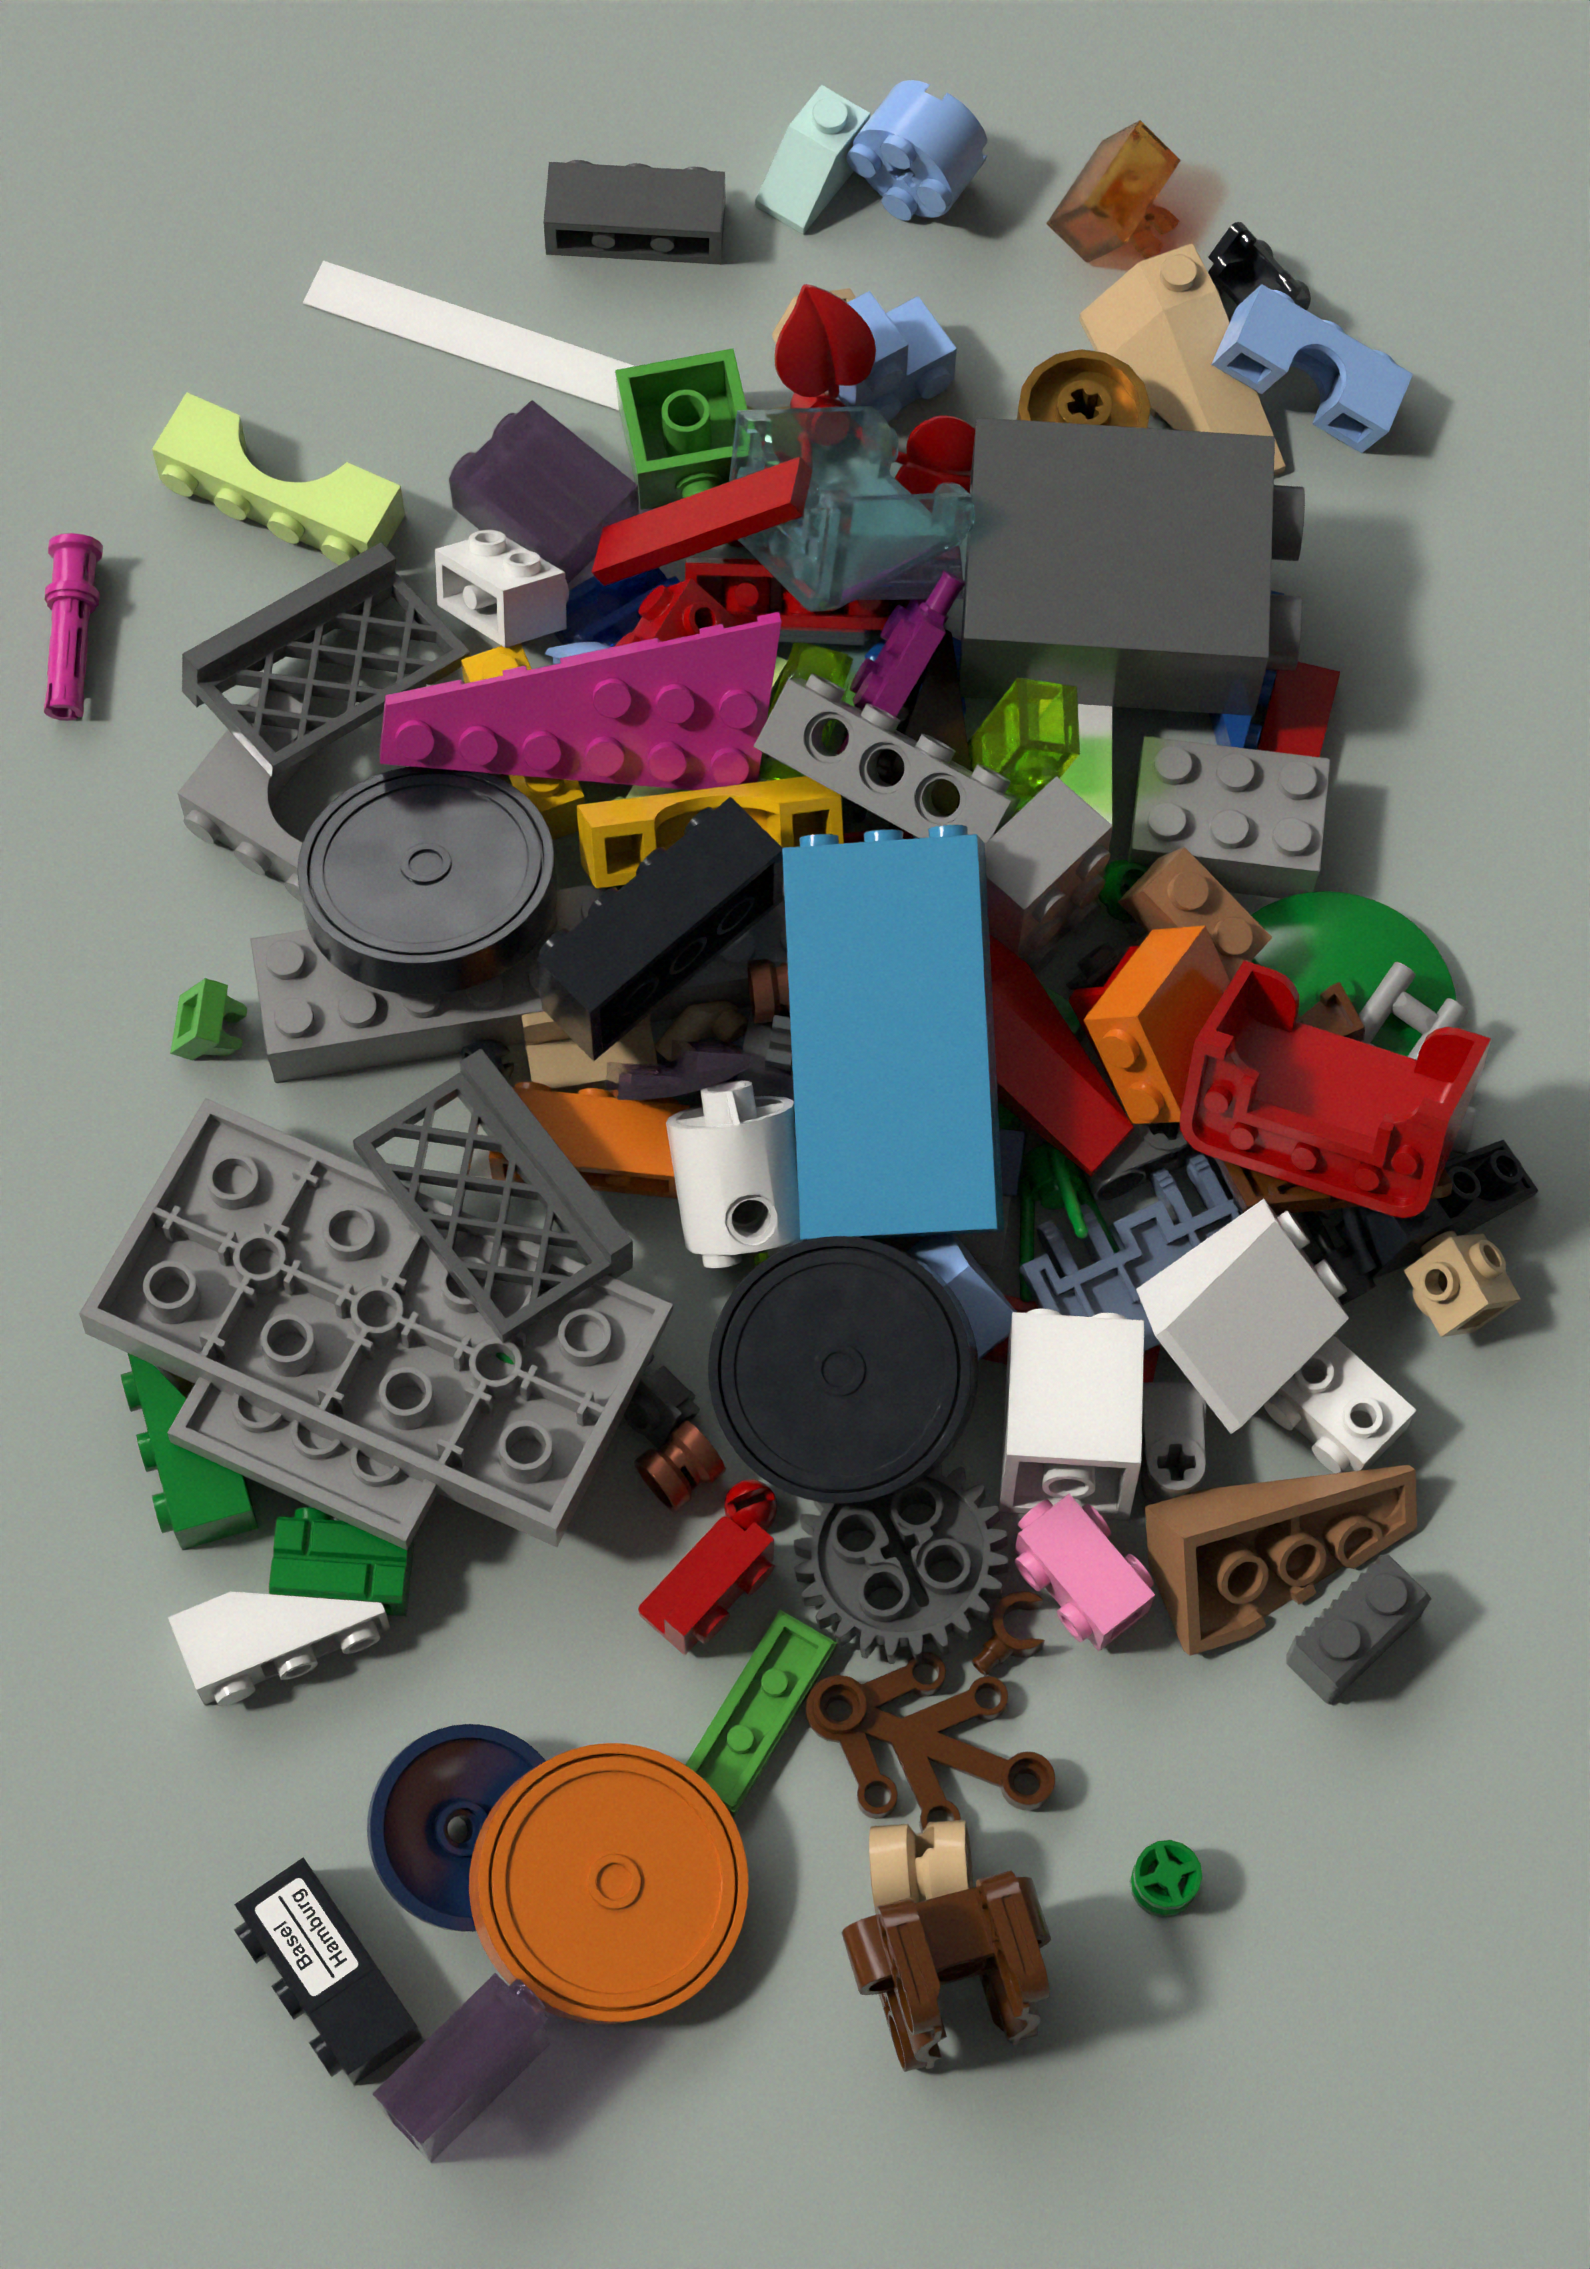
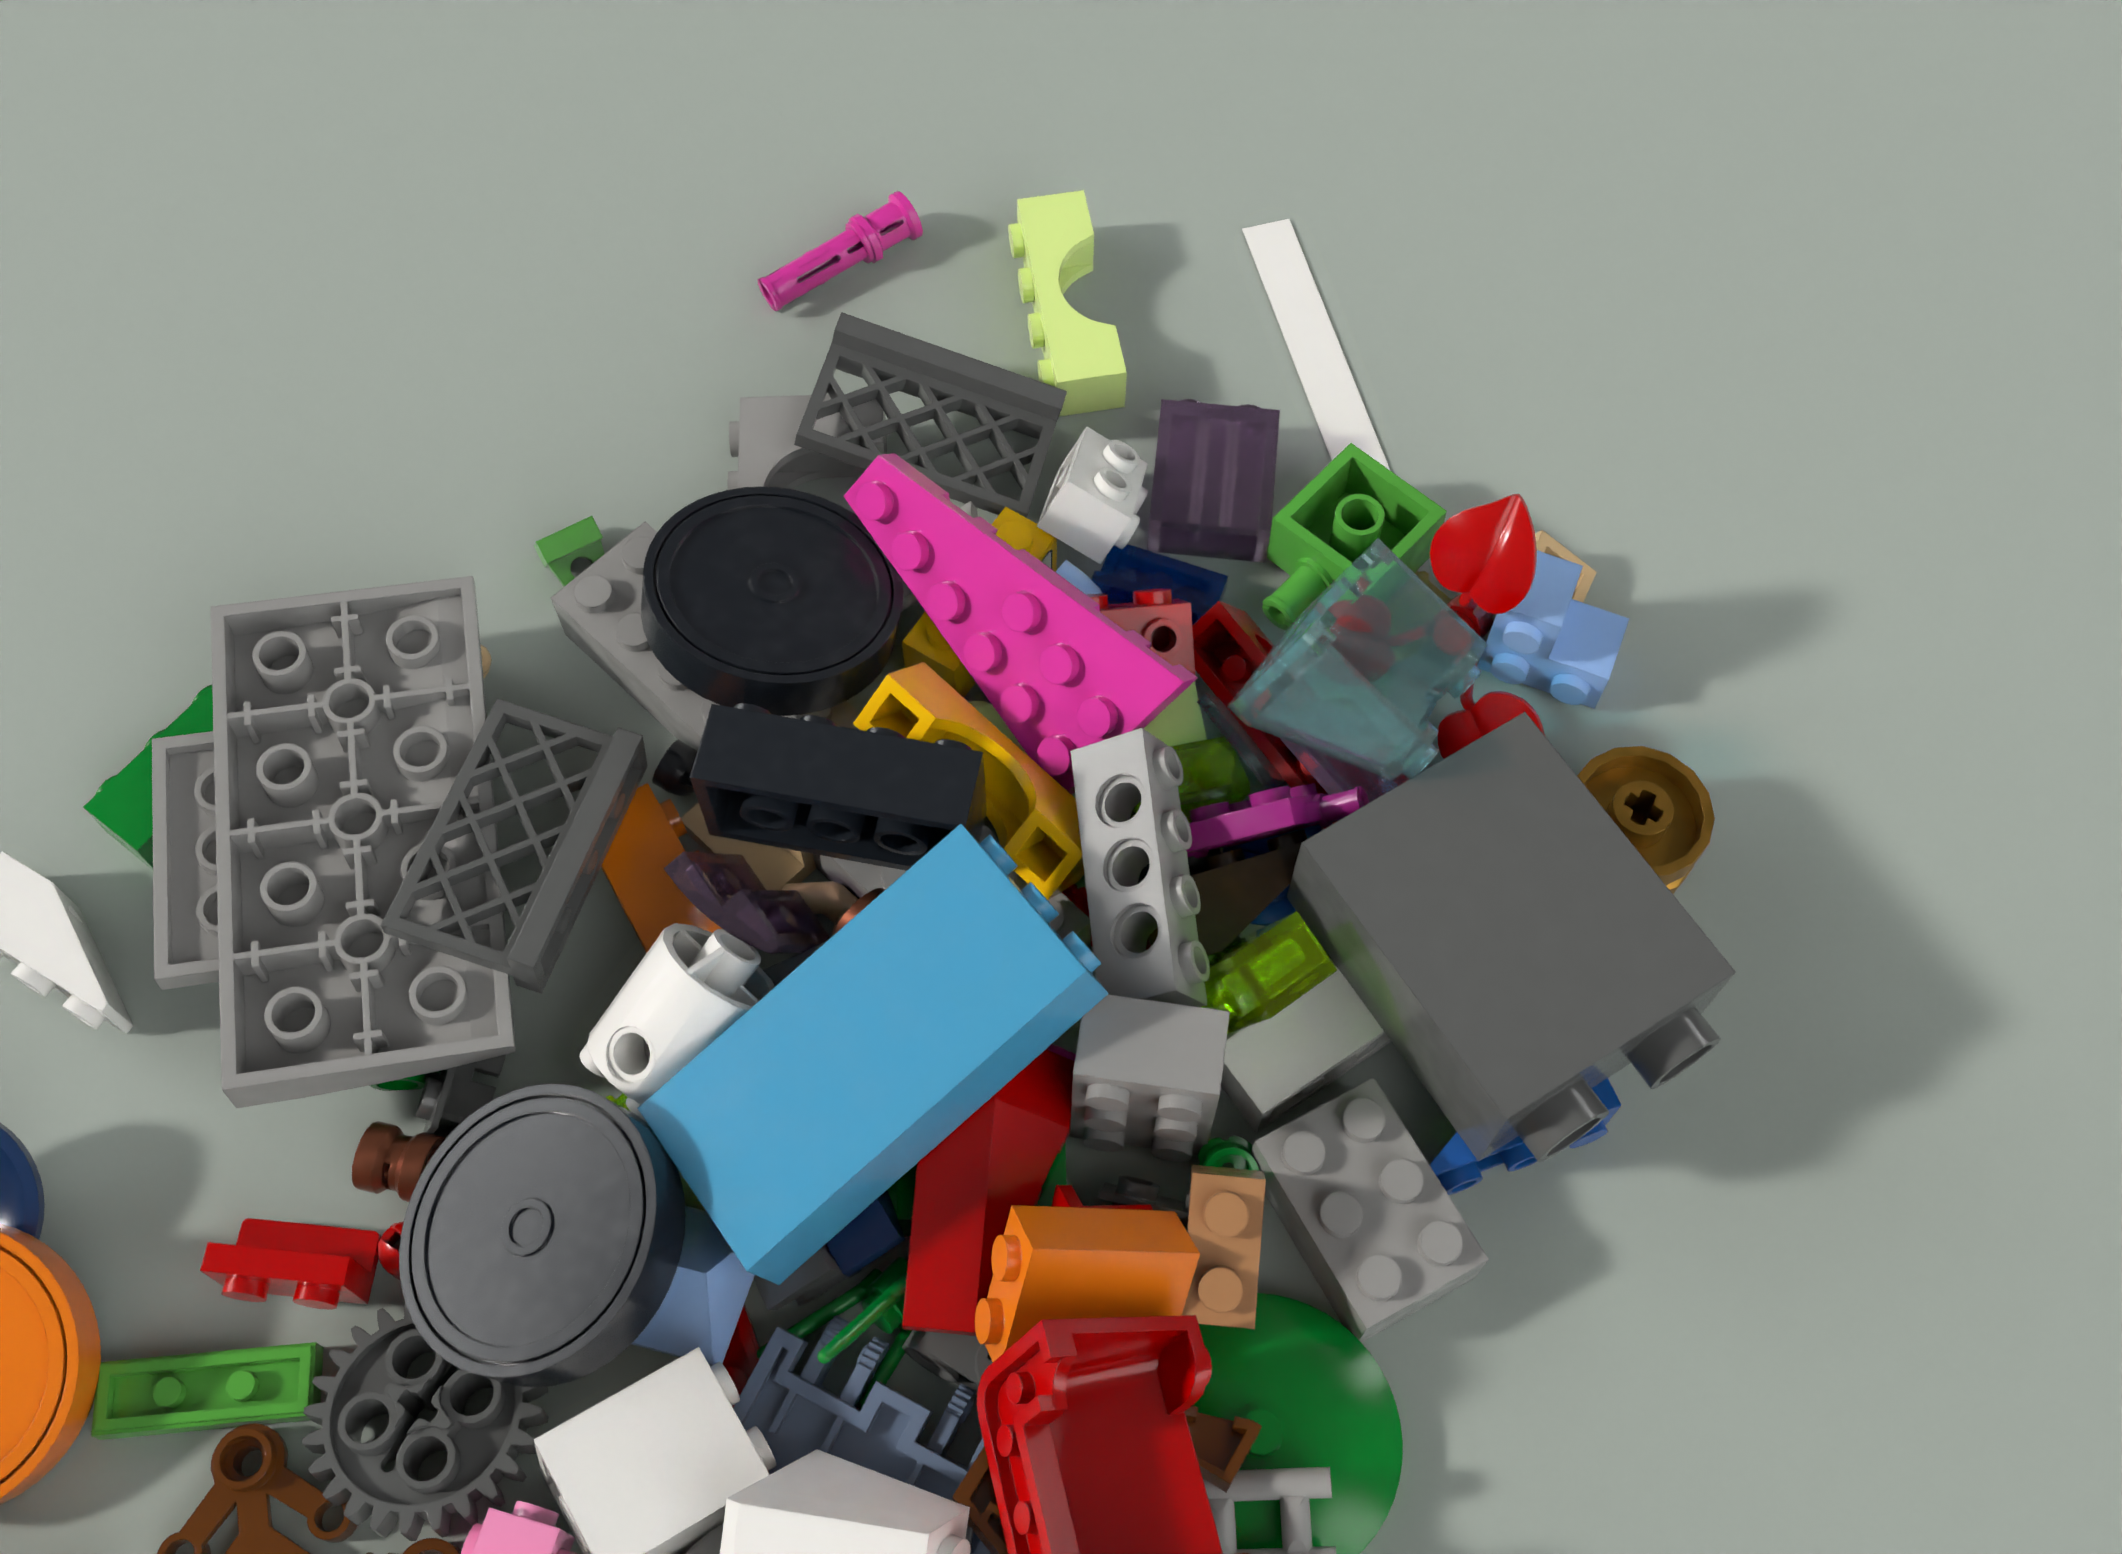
camera: 55 degrees right, 5 degrees down
green brick [269,1507,414,1616] -> none
dark grey brick [543,160,726,265] -> none
red tile [591,456,813,586] -> none
light aqua slope [755,85,870,235] -> none
light blue brick [846,80,988,221] -> none
clear orange brick [1046,120,1181,263] -> none
tan wedge [1079,243,1286,476] -> none
black piece [1208,222,1311,310] -> none
light blue arch [1211,284,1413,453] -> none
red tile [1258,661,1340,757] -> none

